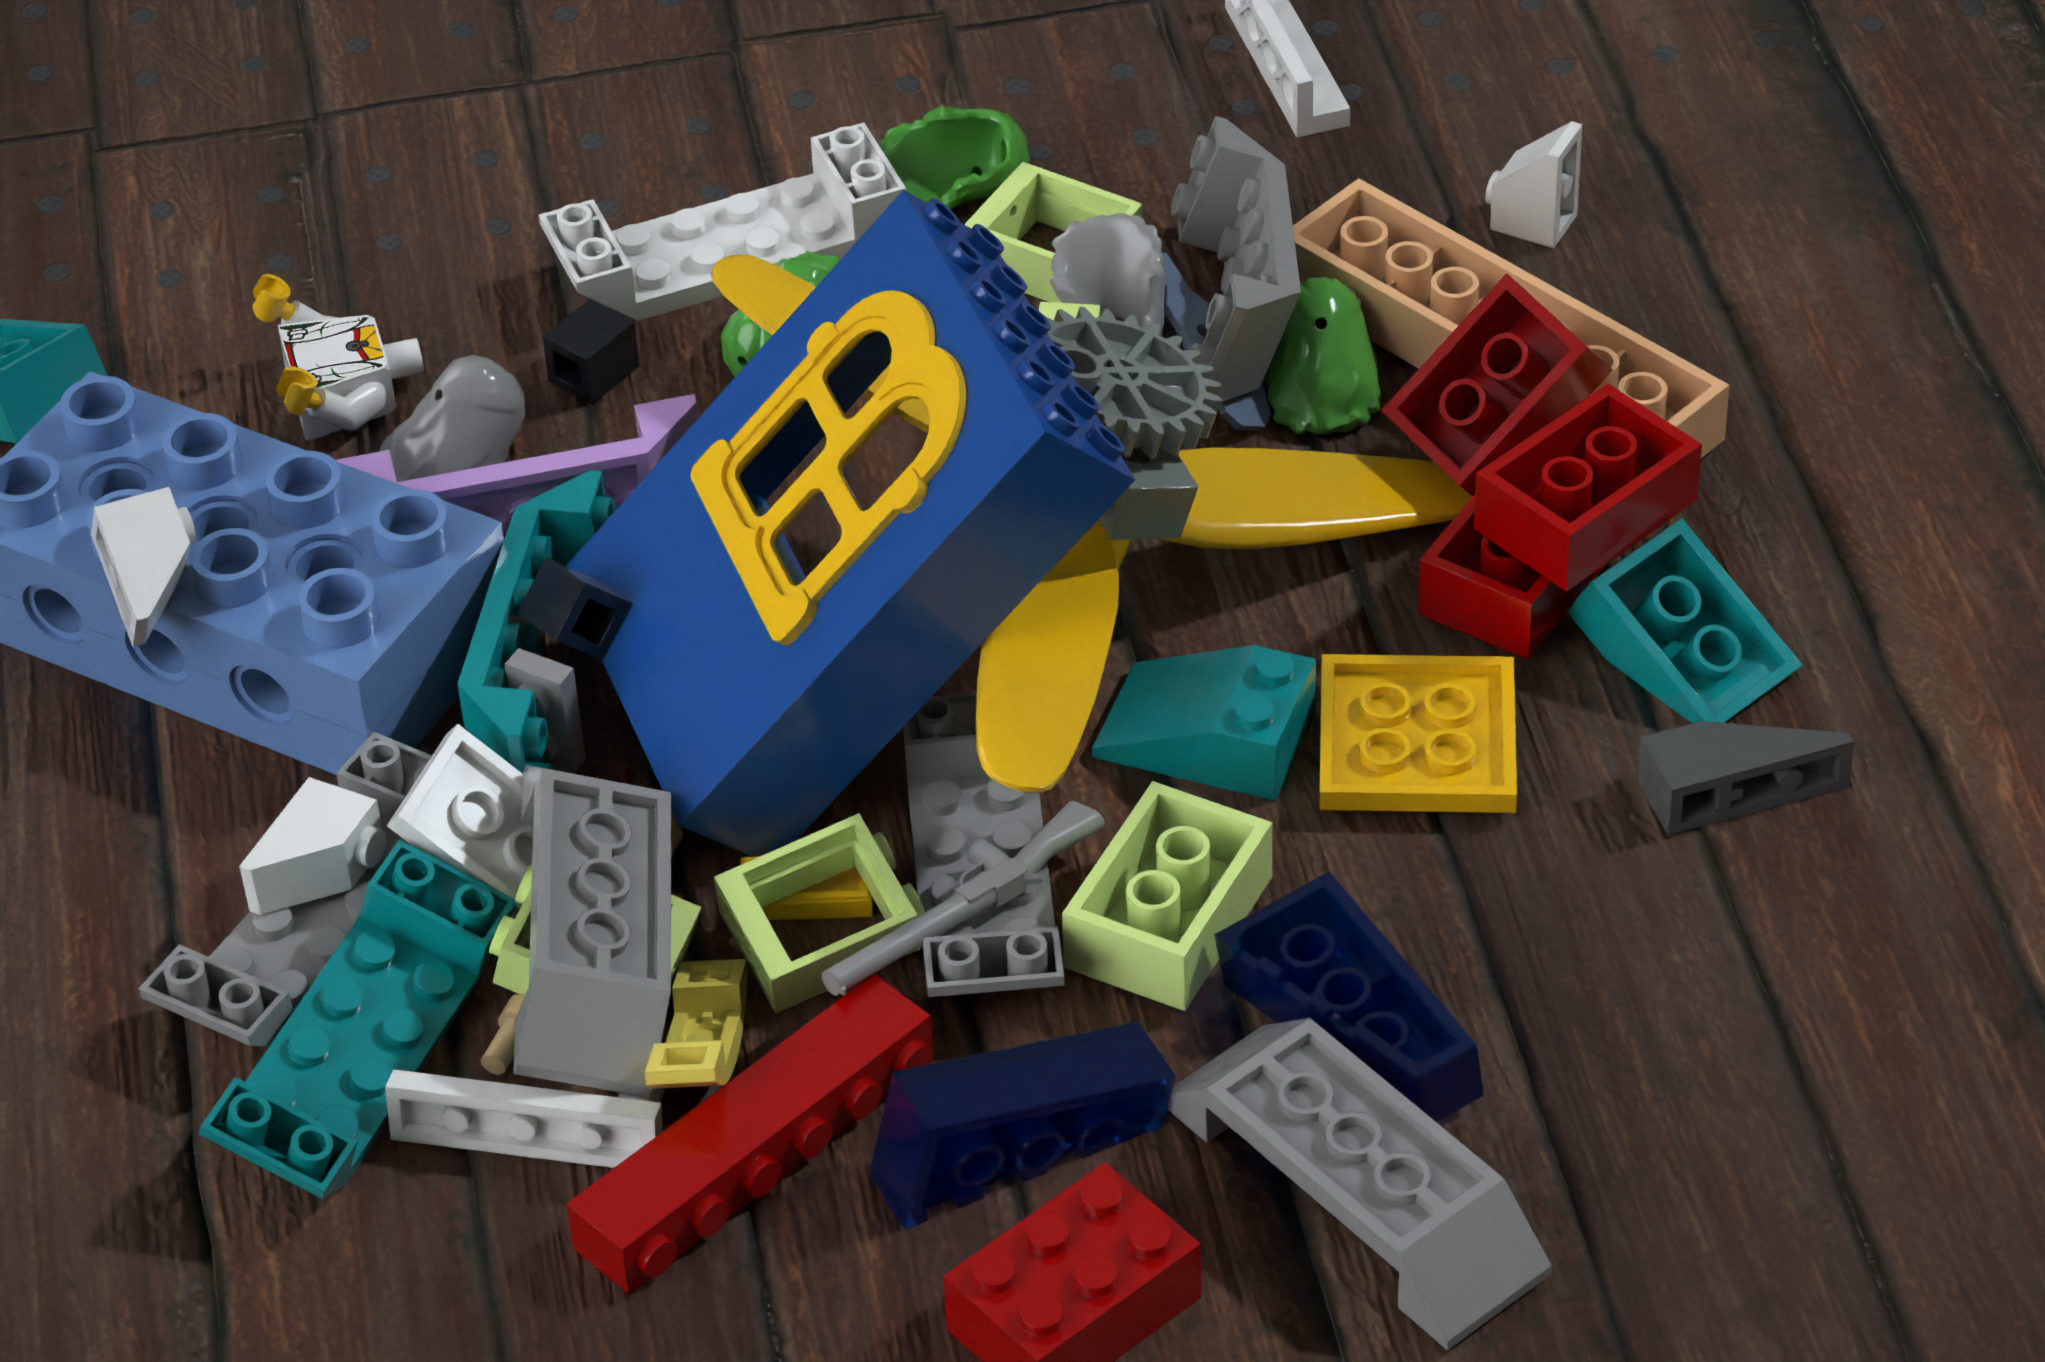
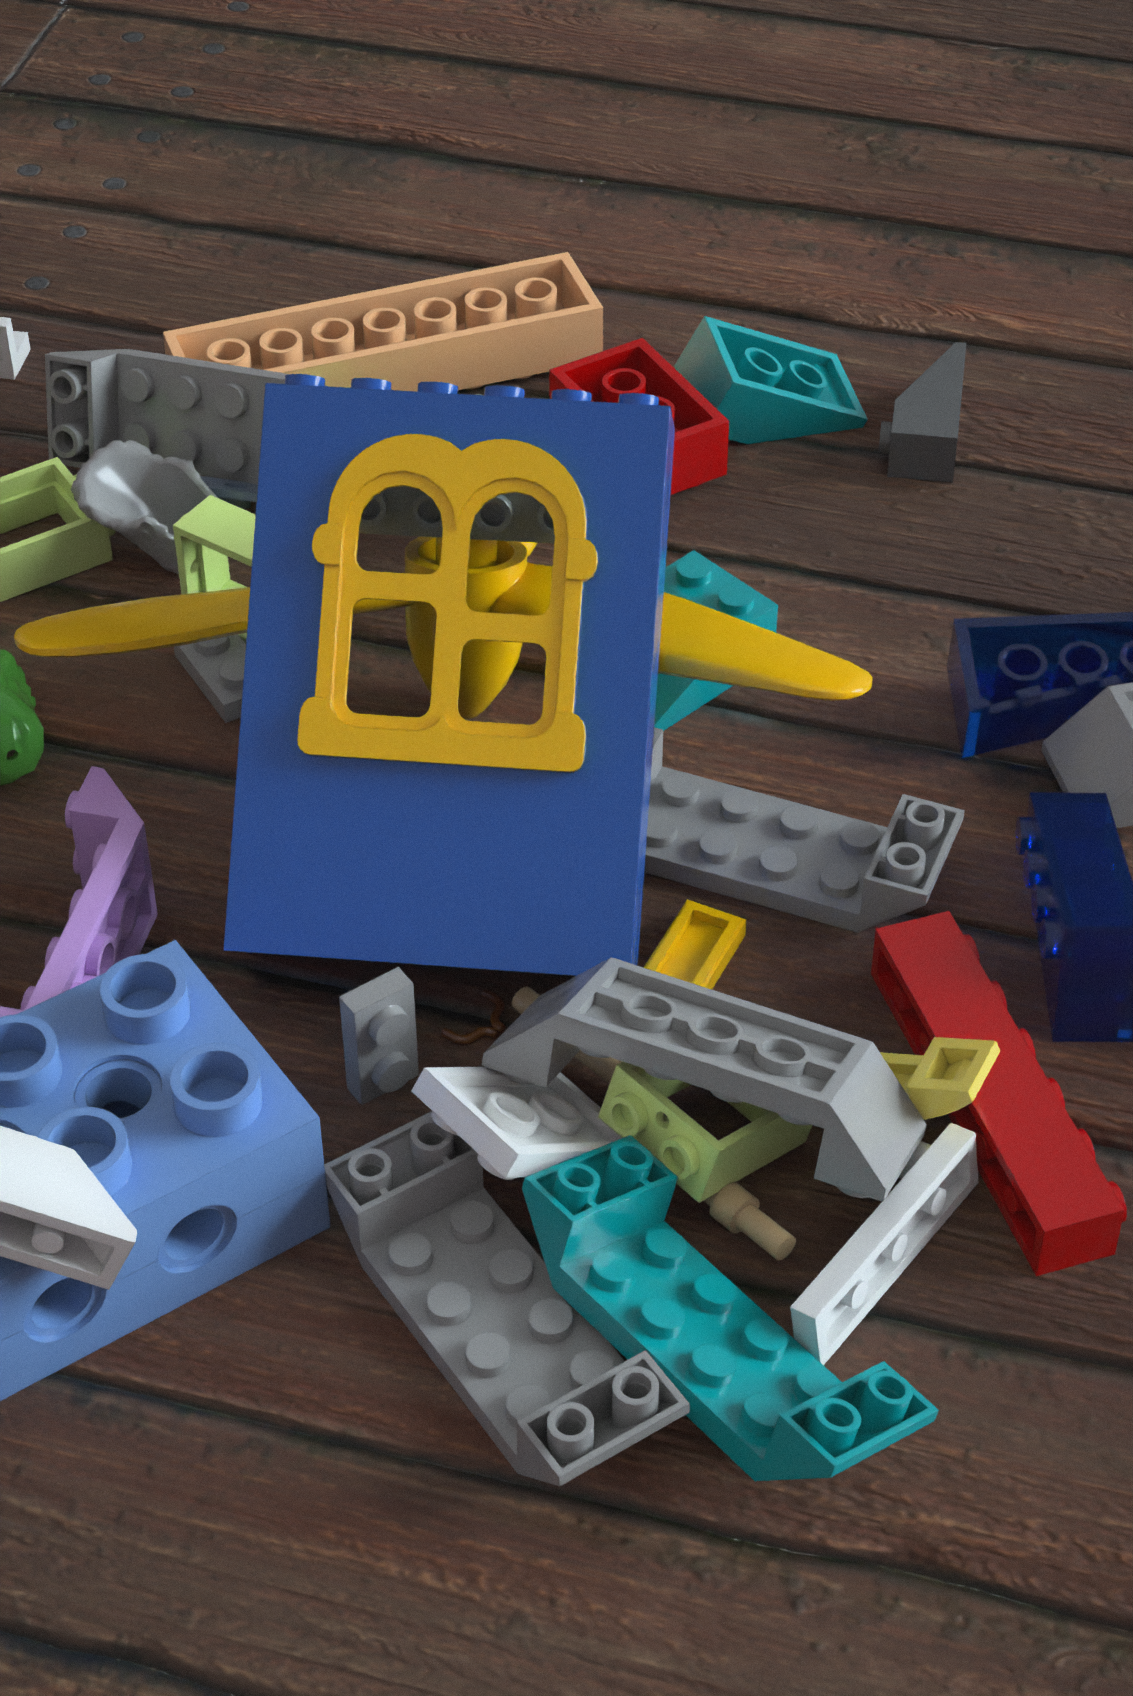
camera: 65 degrees left, 0 degrees up
white slope [239,777,386,915] -> none
teal slope [457,470,615,774] -> none
black brick [517,557,632,660] -> none
yellowish green window [714,813,925,1014] -> none
light grey piece [822,801,1105,996] -> none
yellowish green brick [1062,781,1273,1011] -> none
yellow plate [1319,654,1517,813] -> none
red brick [1381,273,1613,496] -> none
red brick [1474,384,1702,592] -> none
white slope [1485,121,1582,249] -> none

